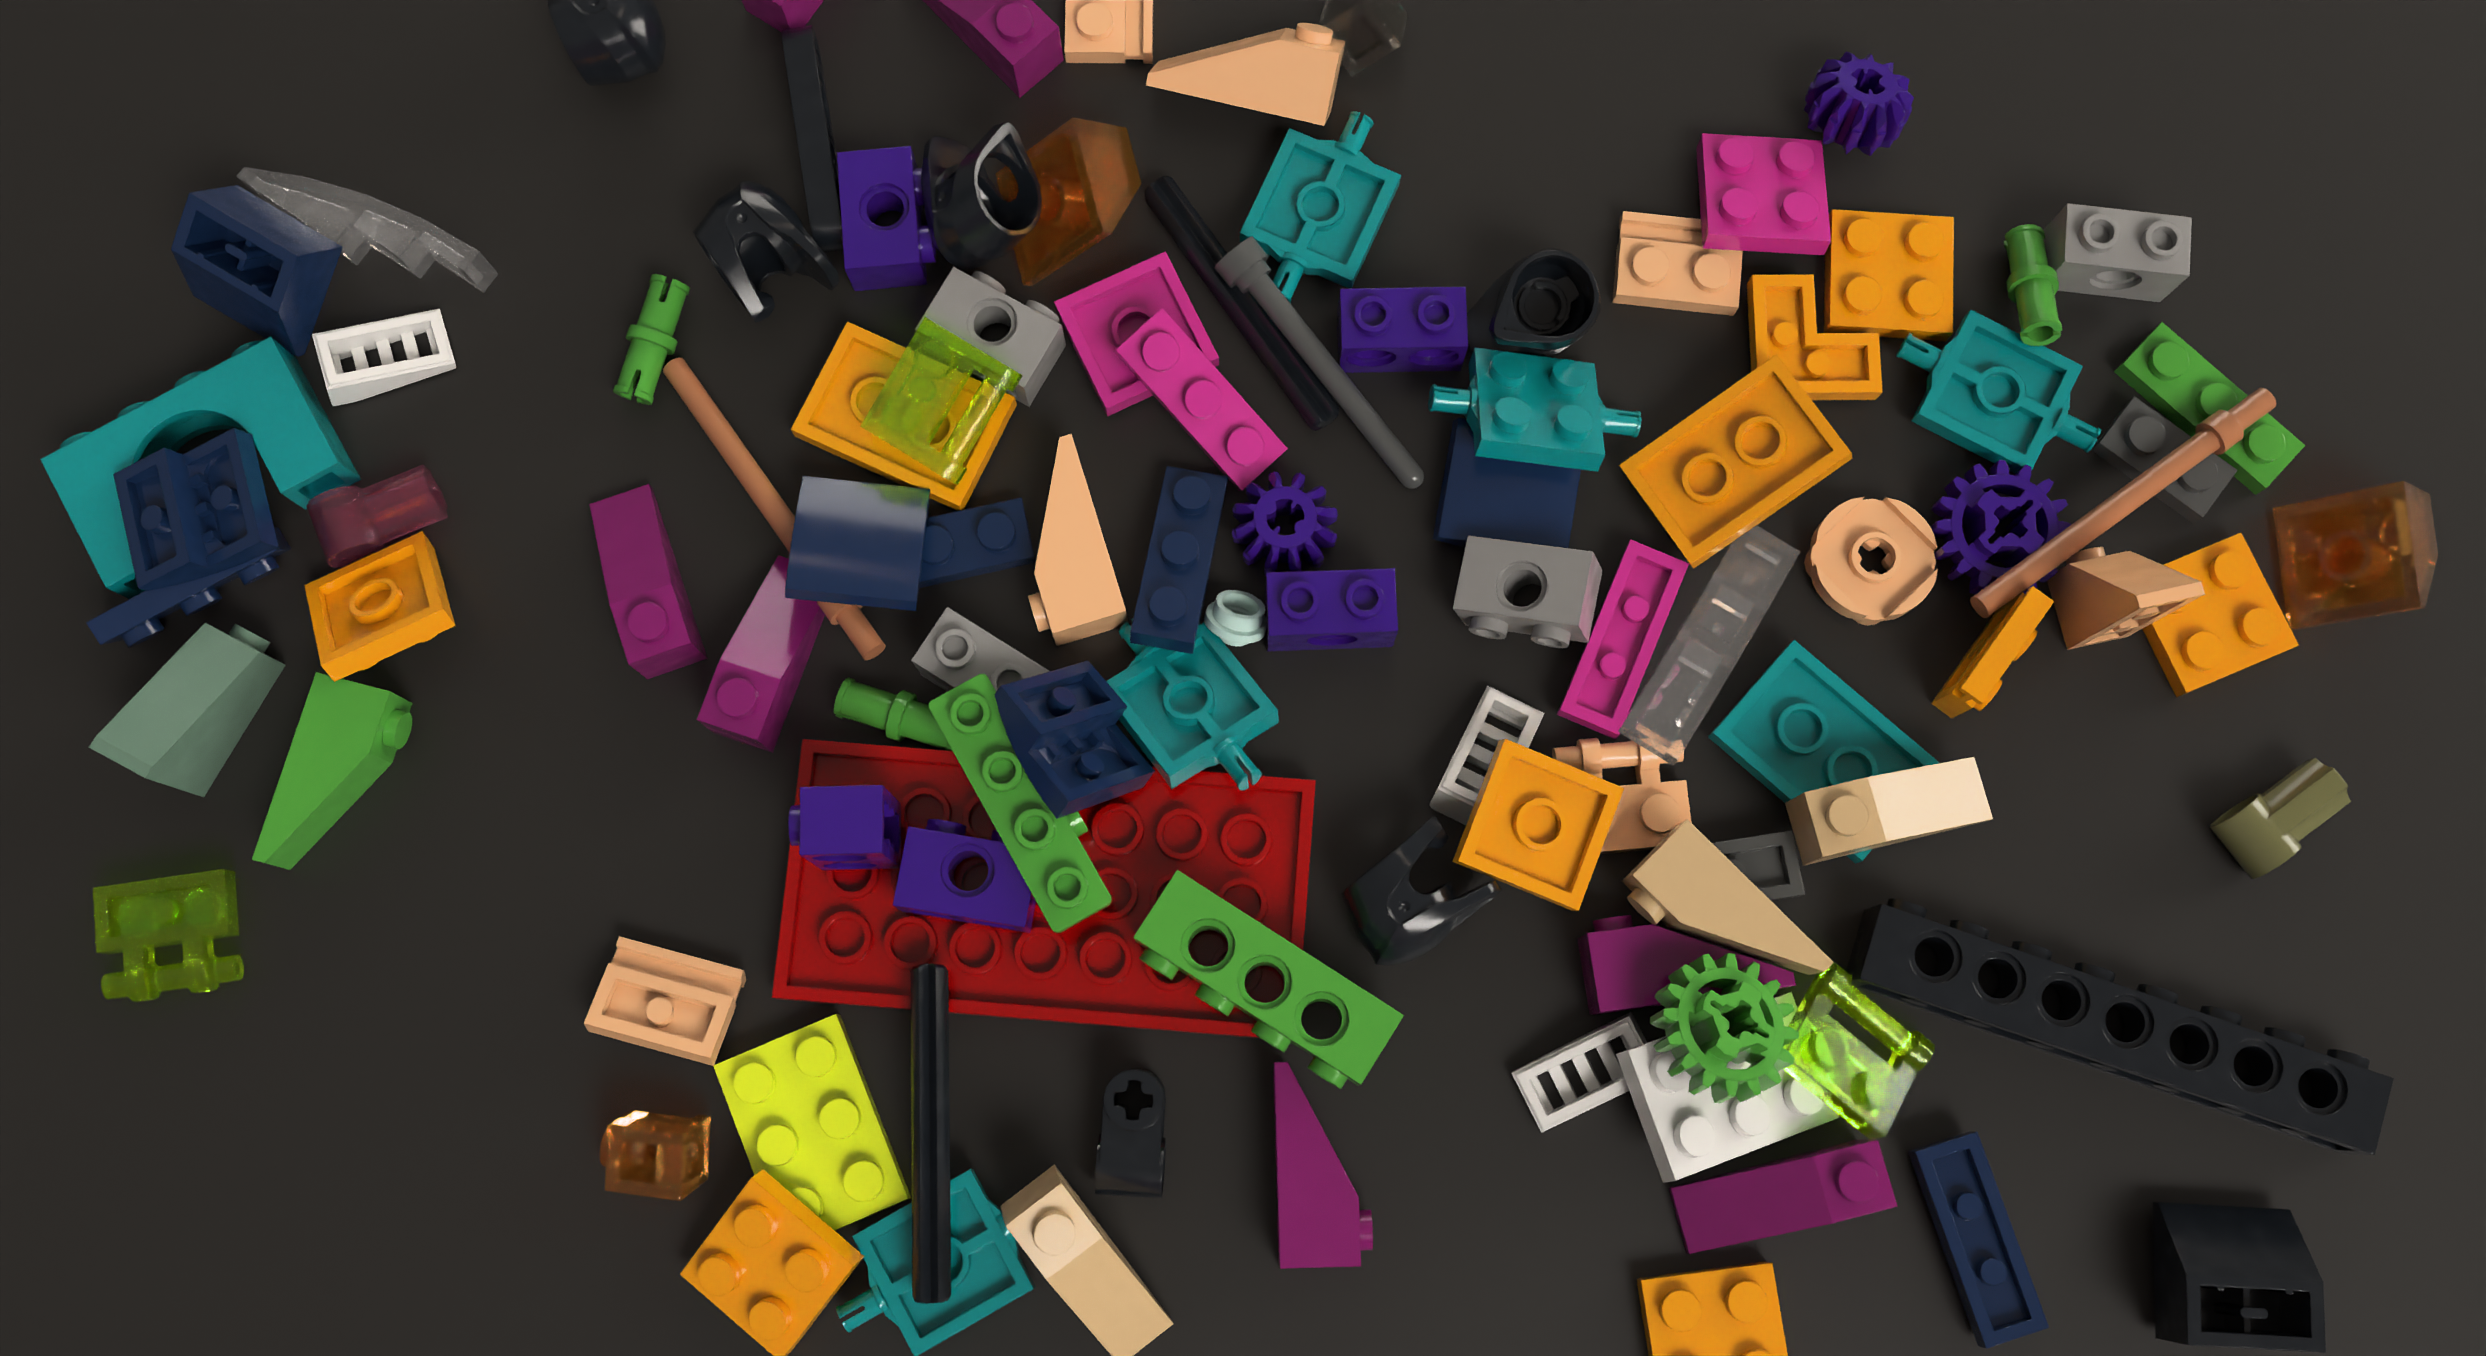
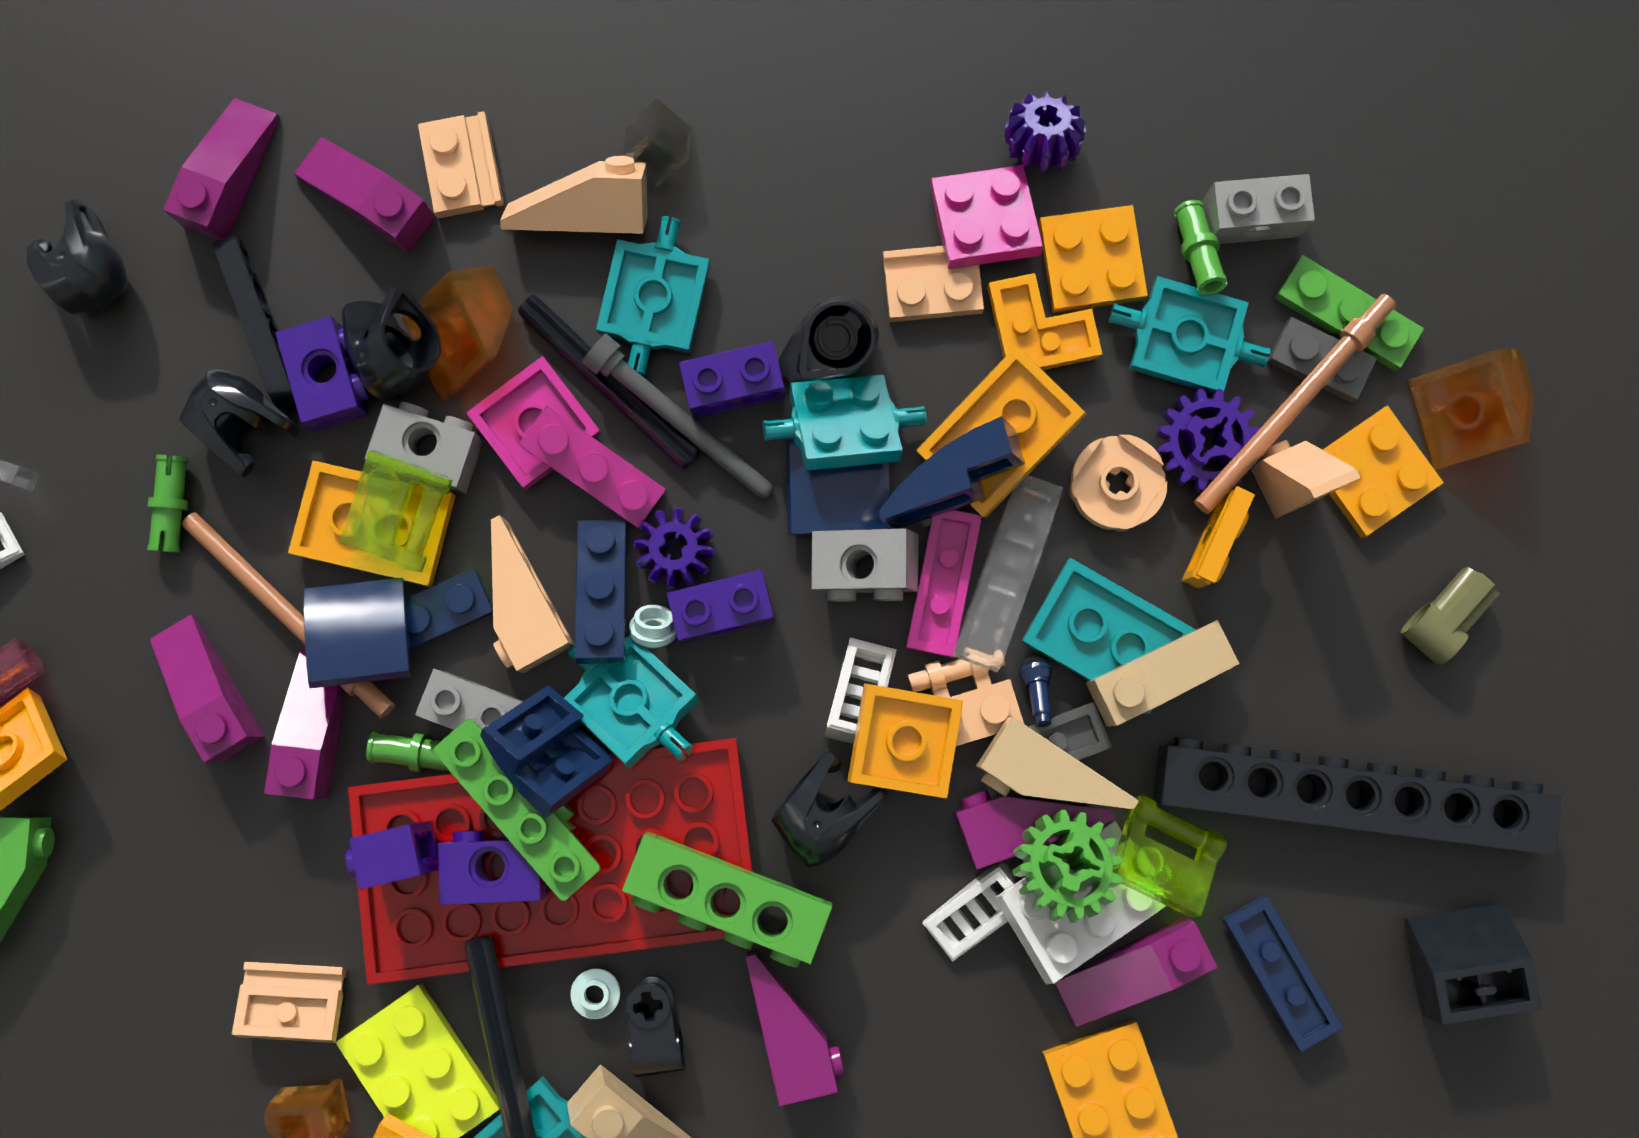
camera: 10 degrees left, 5 degrees up
none -> light aqua plate [571,968,620,1019]
none -> dark blue slope [878,416,1025,529]
none -> dark blue piece [1018,656,1053,727]

